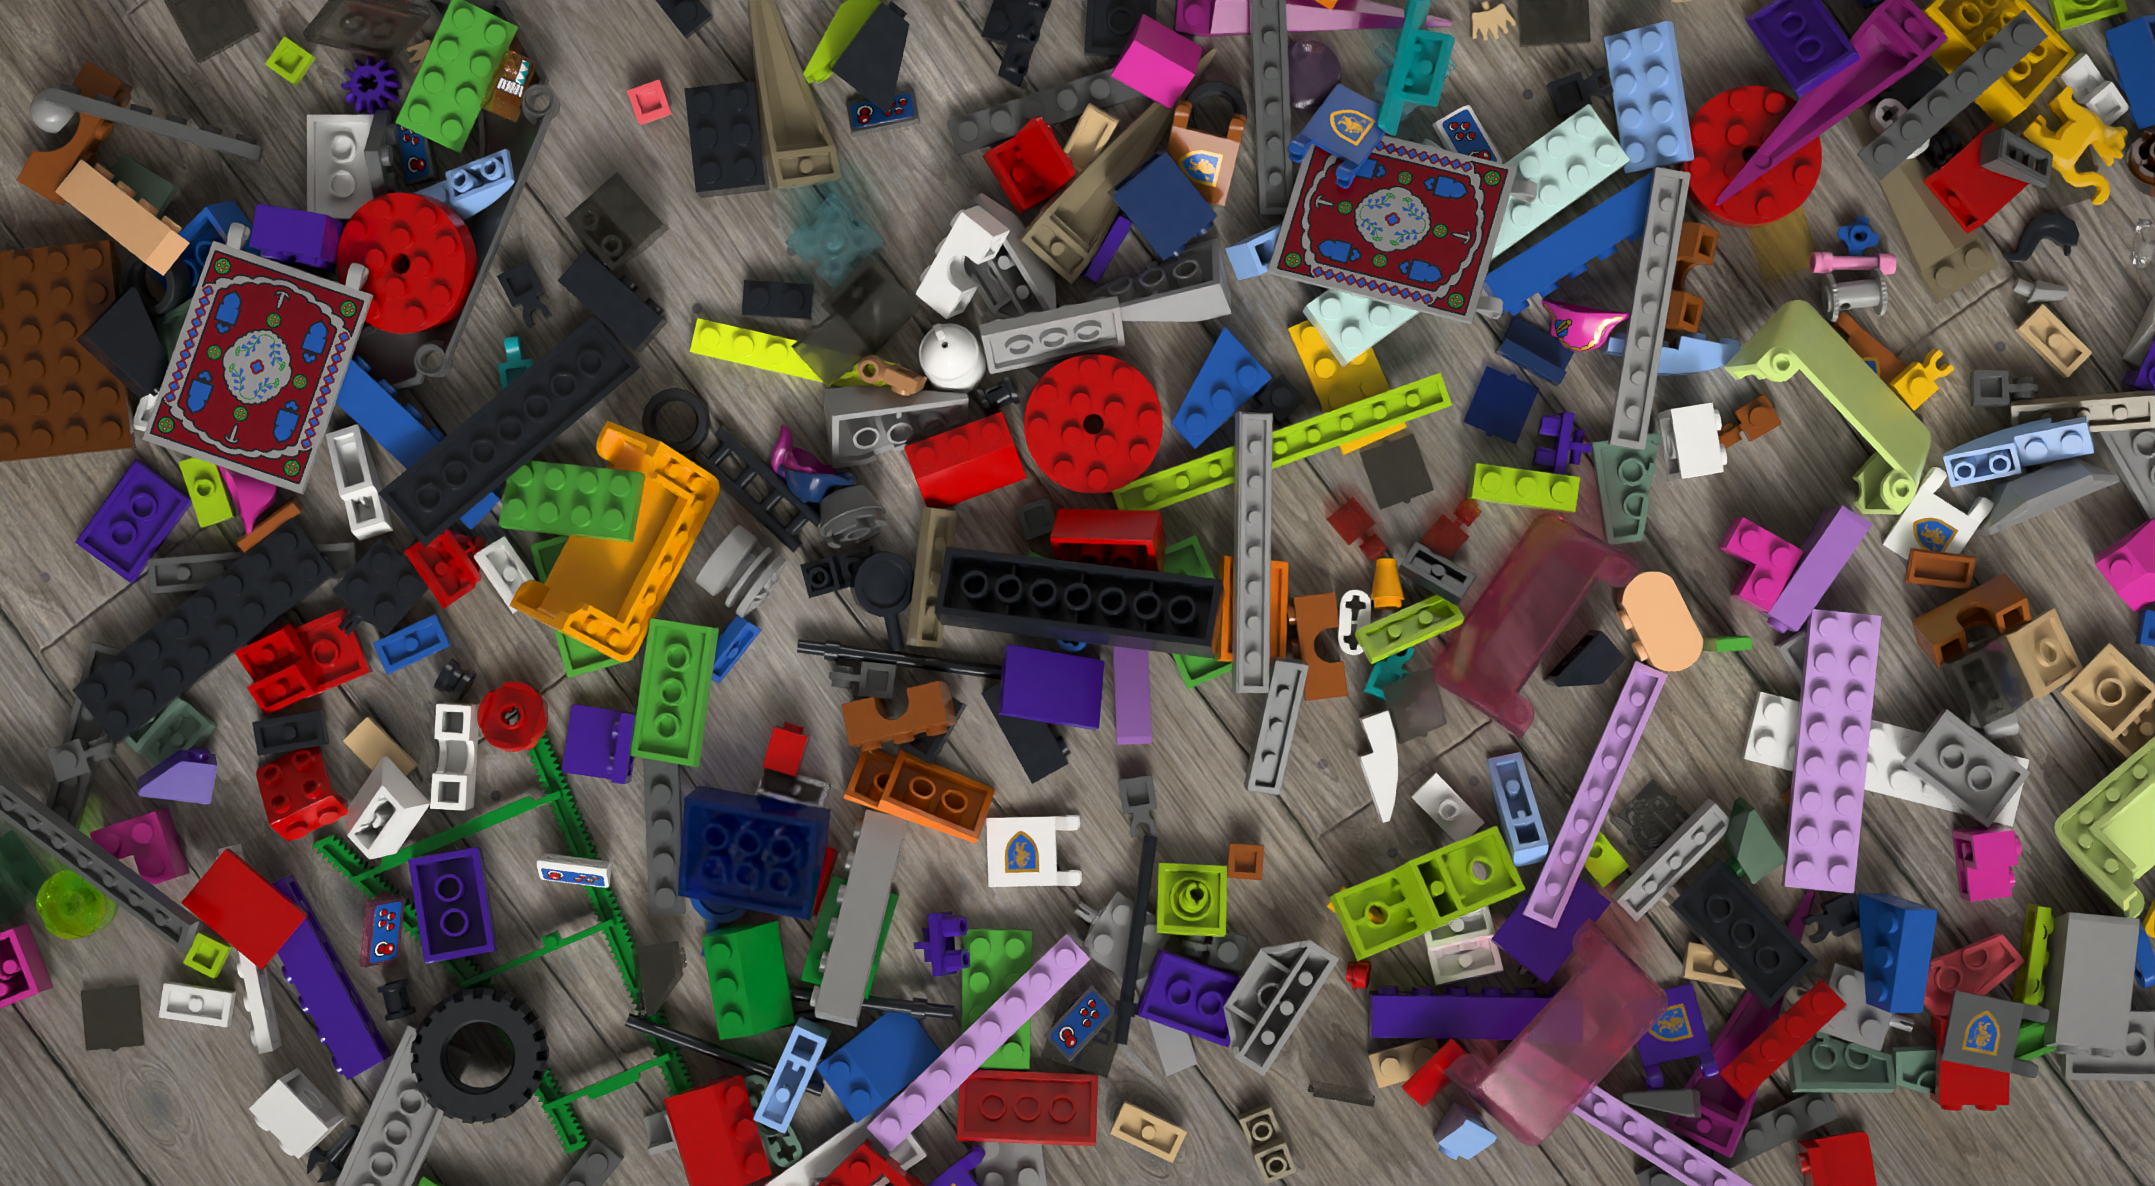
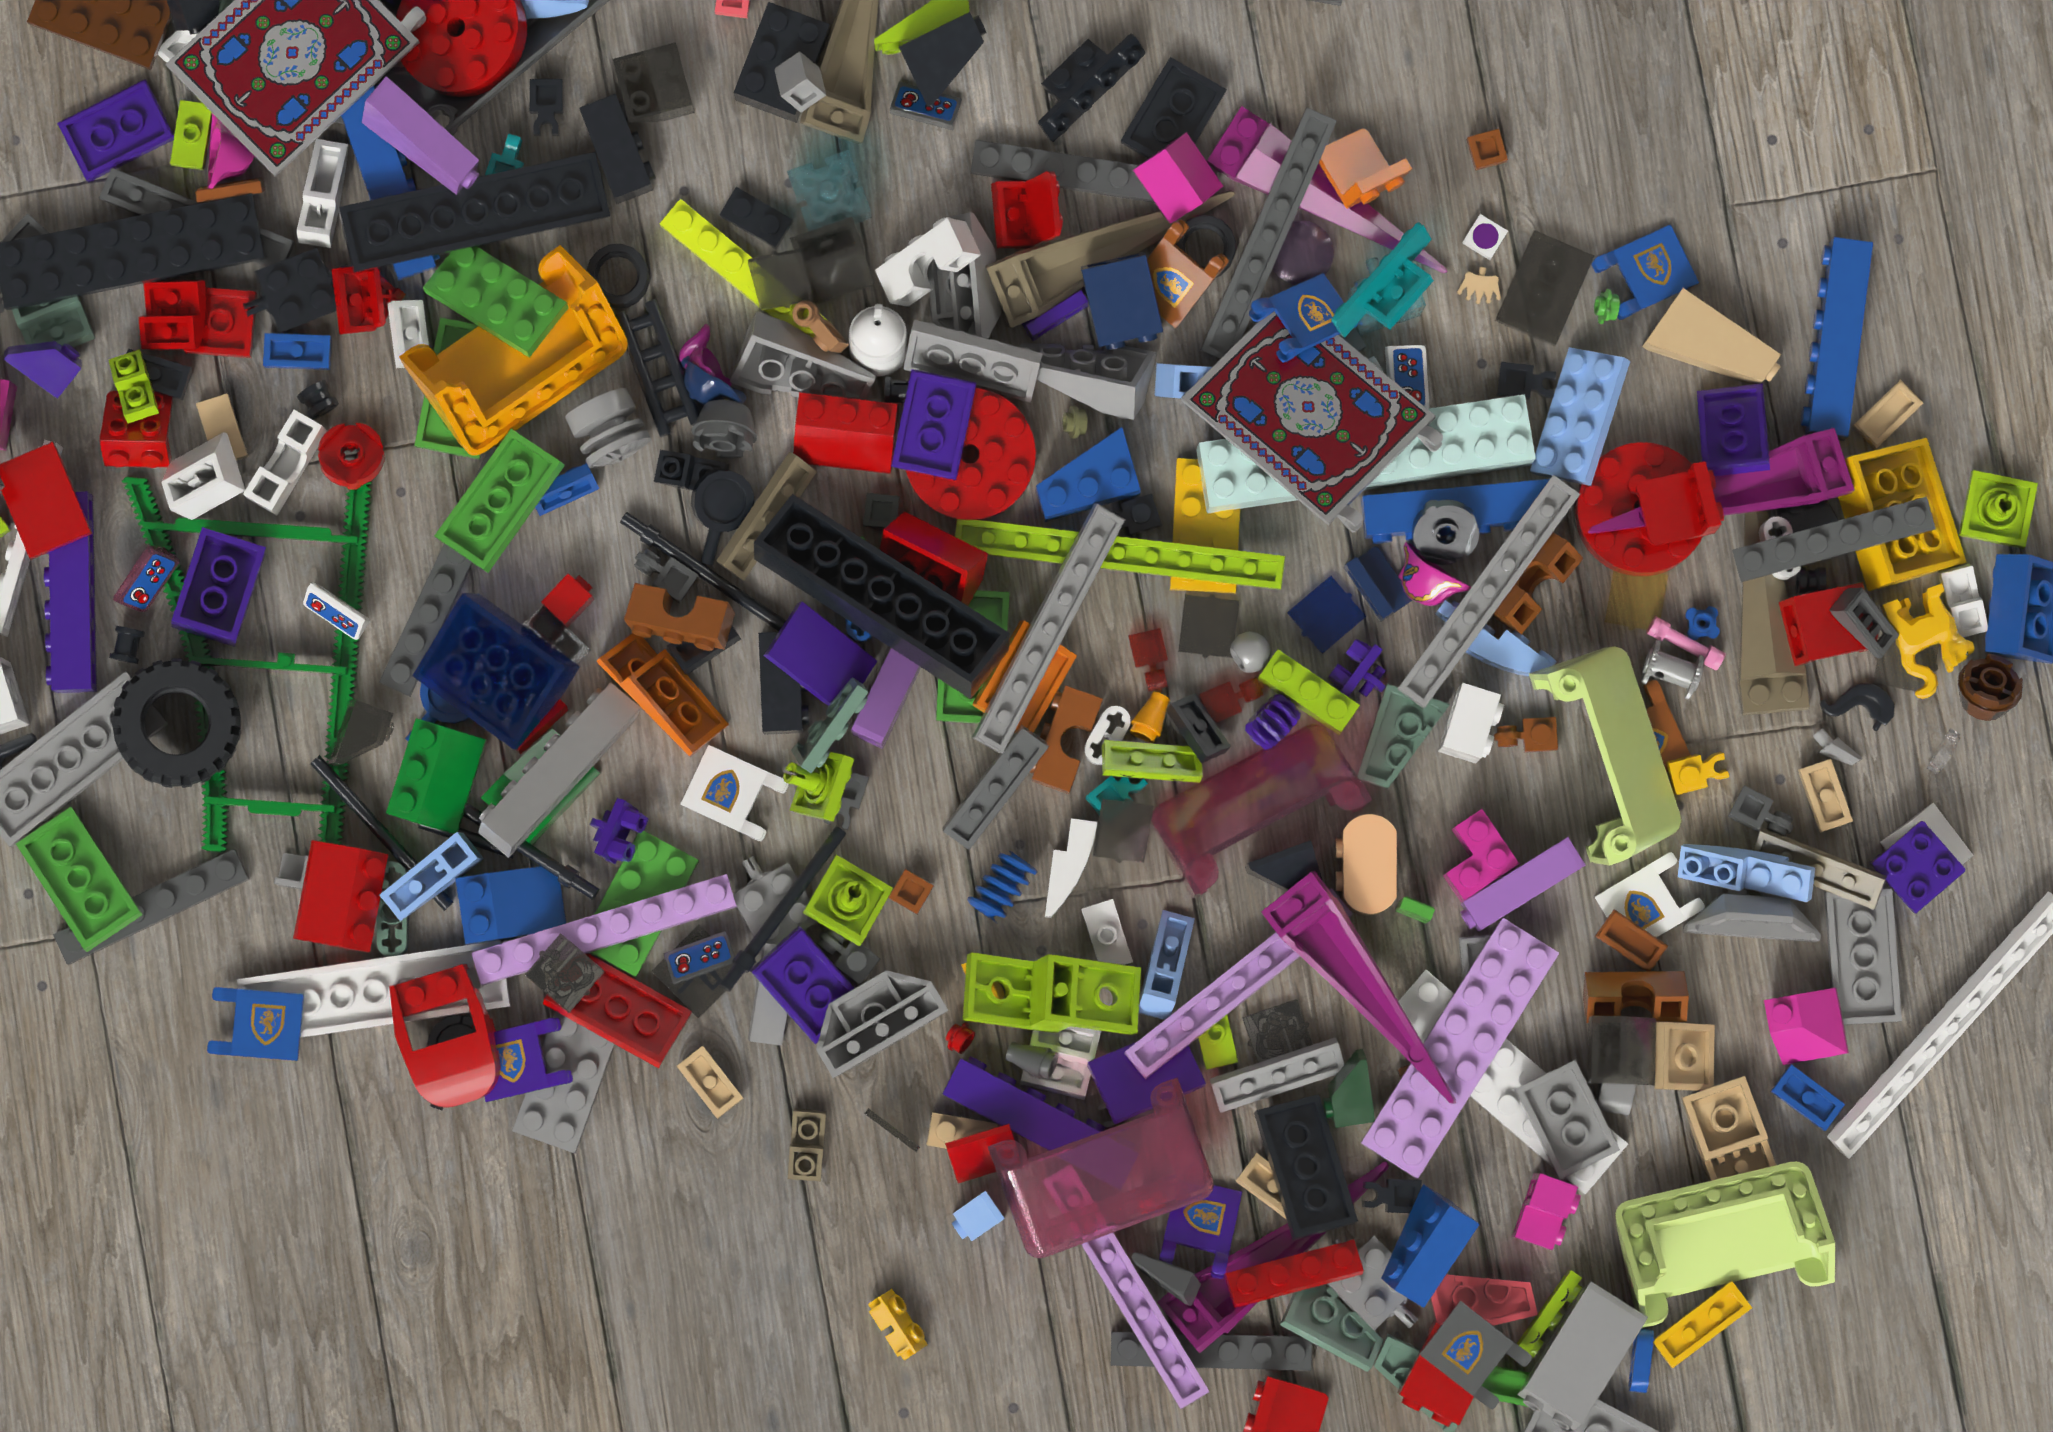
camera: 25 degrees right, 5 degrees down
dark purple bracket [562,704,636,784] -> none
tan tile [1063,103,1120,176] -> none
none -> lime slope [108,349,159,423]
none -> medium lavender slope [362,77,479,195]
none -> clear smoke piece [525,933,605,1013]
none -> light grey panel [775,51,826,112]
none -> lime plate [783,752,854,822]
none -> sand green wing [791,677,868,773]
none -> dark purple tile [891,369,977,480]
none -> blue piece [967,851,1037,924]
none -> dark grey cone [1006,1042,1058,1080]
none -> olive plate [1062,406,1087,439]
none -> light grey piece [1230,631,1271,673]
none -> dark purple gear [1245,693,1301,750]
none -> magenta plate [1261,871,1456,1104]
none -> plate [1412,500,1479,565]
none -> red bracket [1636,461,1724,546]

